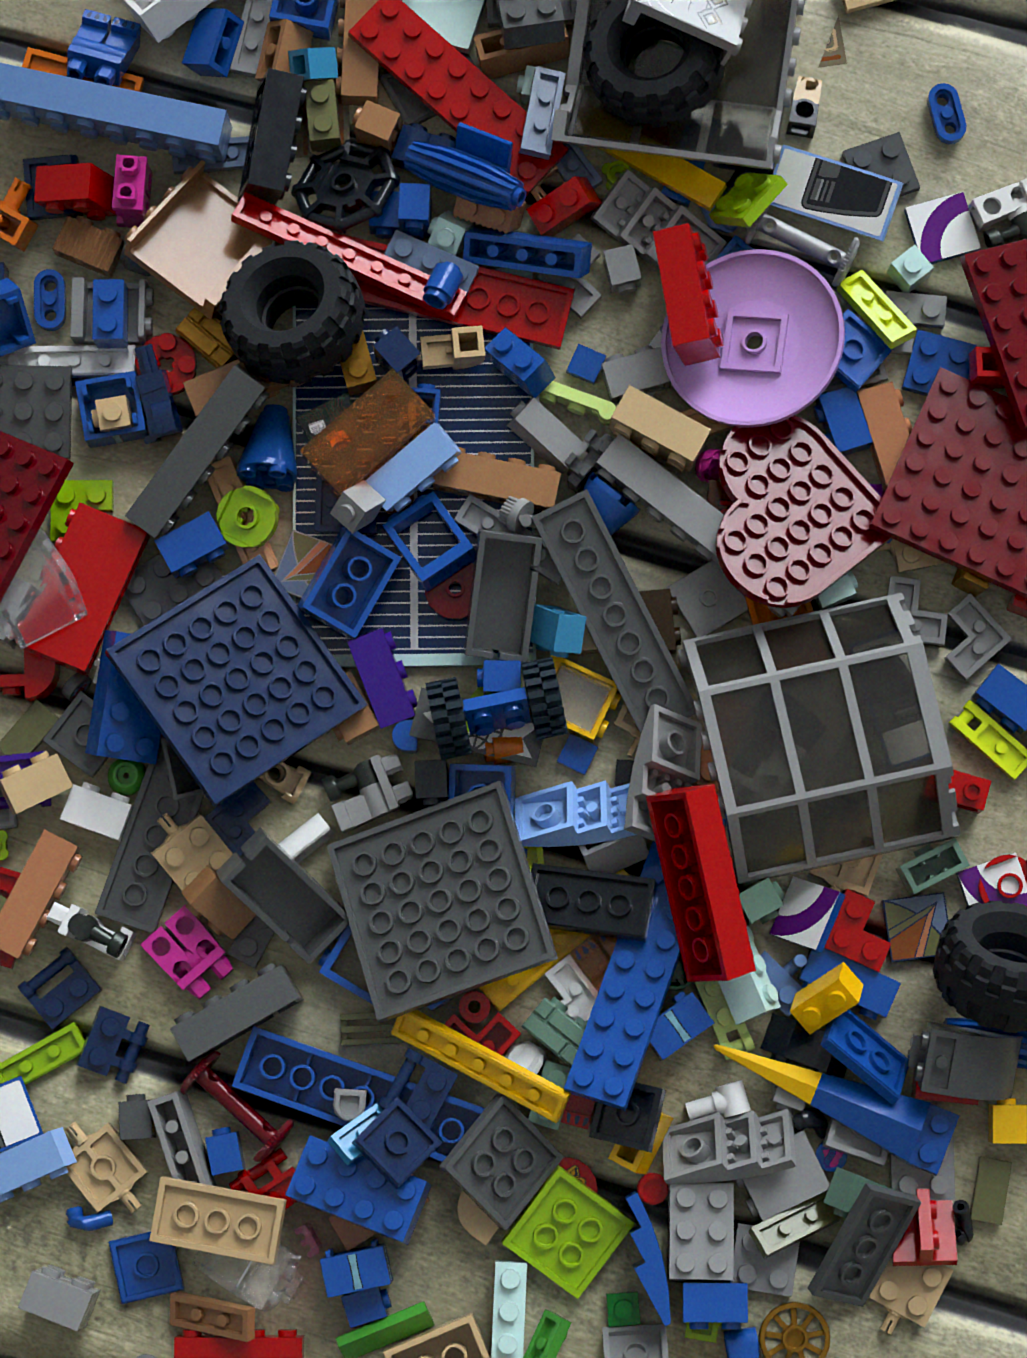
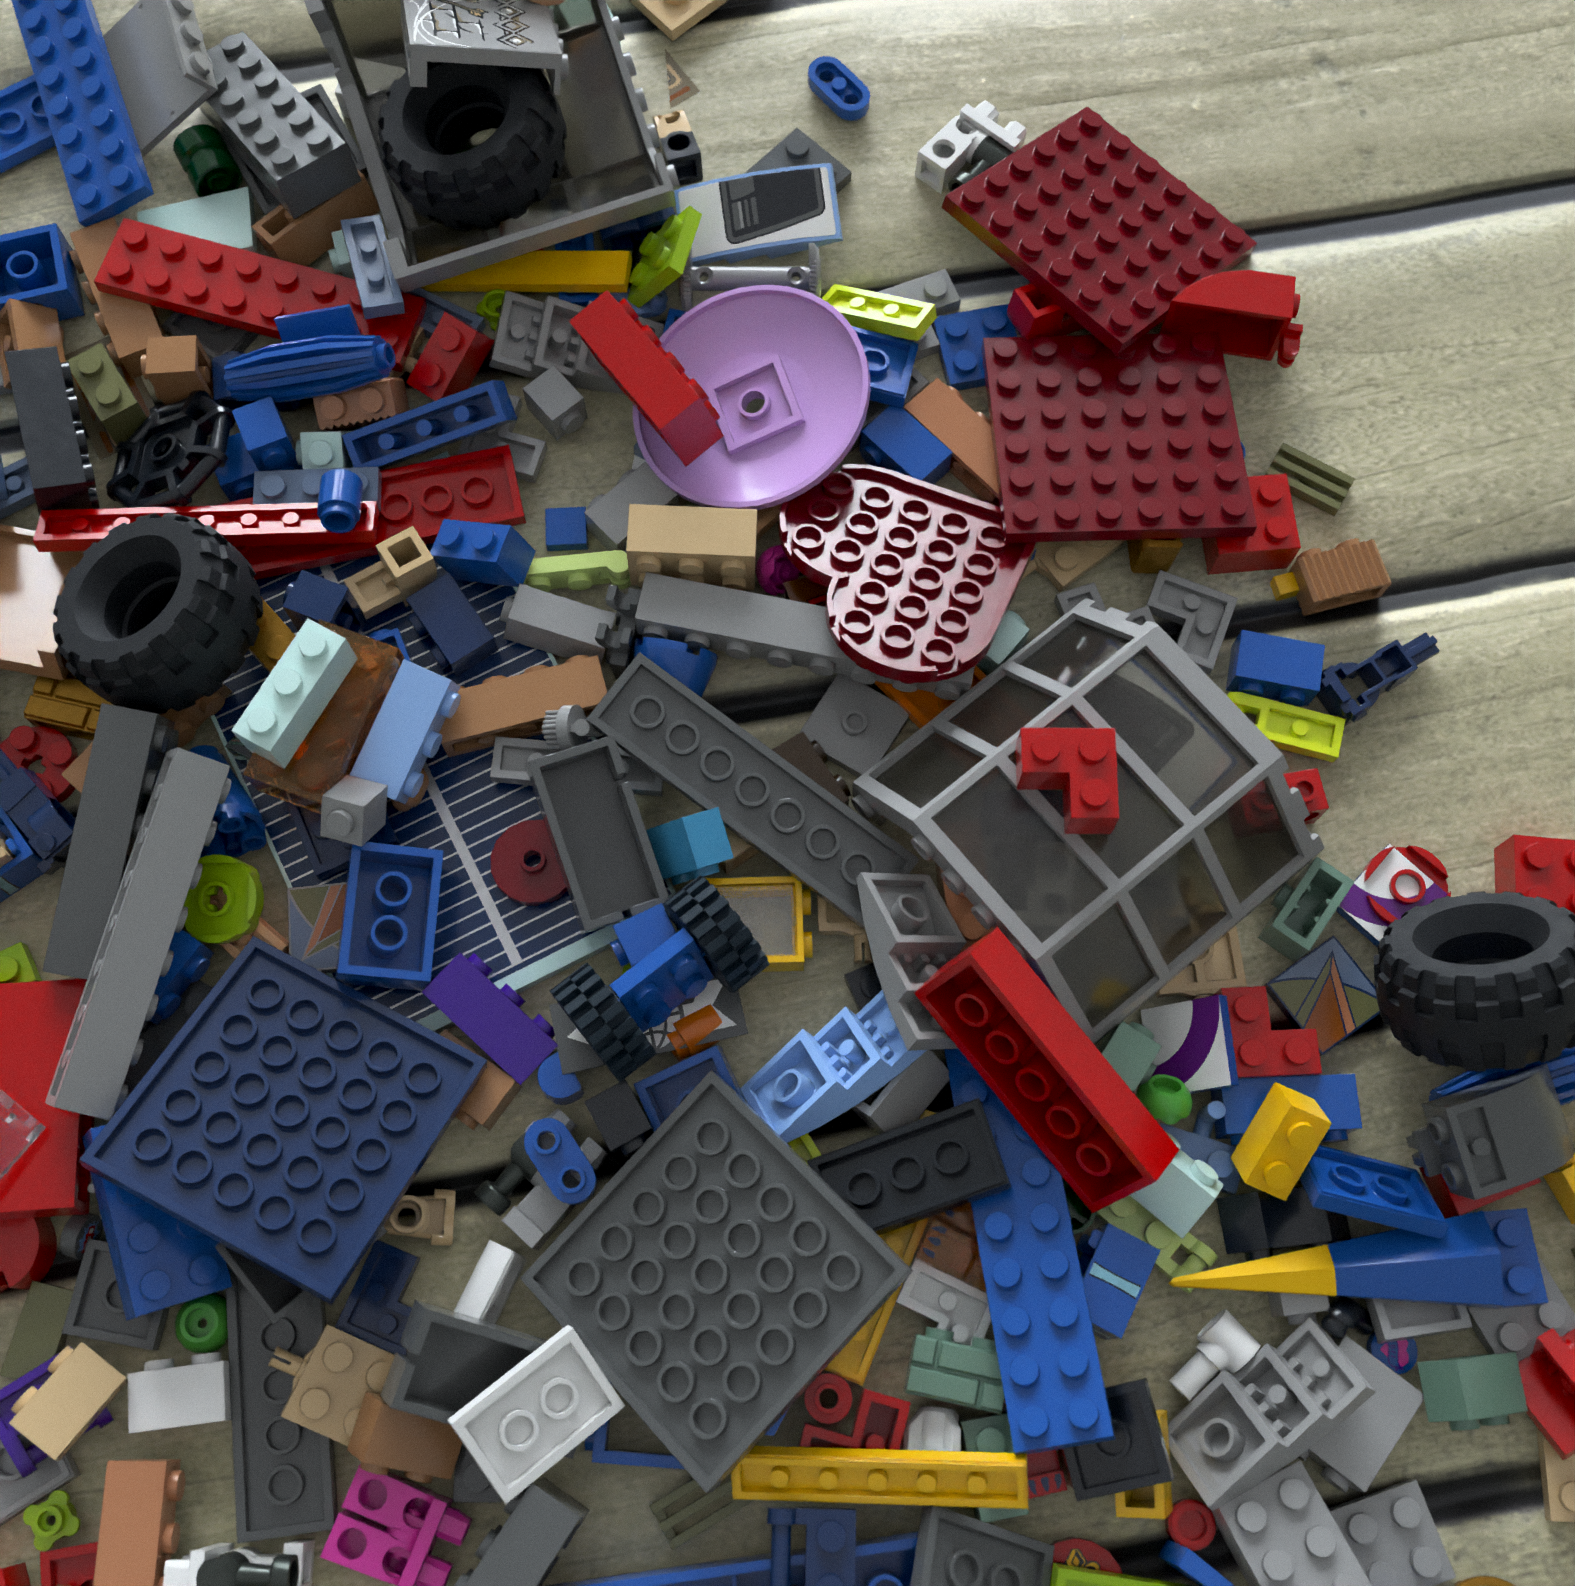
camera: 30 degrees left, 10 degrees down
dark azure brick [288,47,338,81] -> none
blue window [382,491,476,592] -> none
blue tile [557,733,598,776] -> none
plate [748,1190,844,1259] -> none
dark grey plate [808,1183,922,1307] -> none
light aqua brick [887,244,934,293] -> none
tile [904,192,981,264] -> none
none -> light grey brick [45,748,231,1121]
none -> light aqua brick [231,618,358,769]
none -> dark blue brick [406,572,499,677]
none -> white plate [447,1325,625,1504]
none -> blue plate [524,1118,597,1205]
none -> red brick [1016,728,1119,834]
none -> bright green plate [1136,1074,1193,1125]

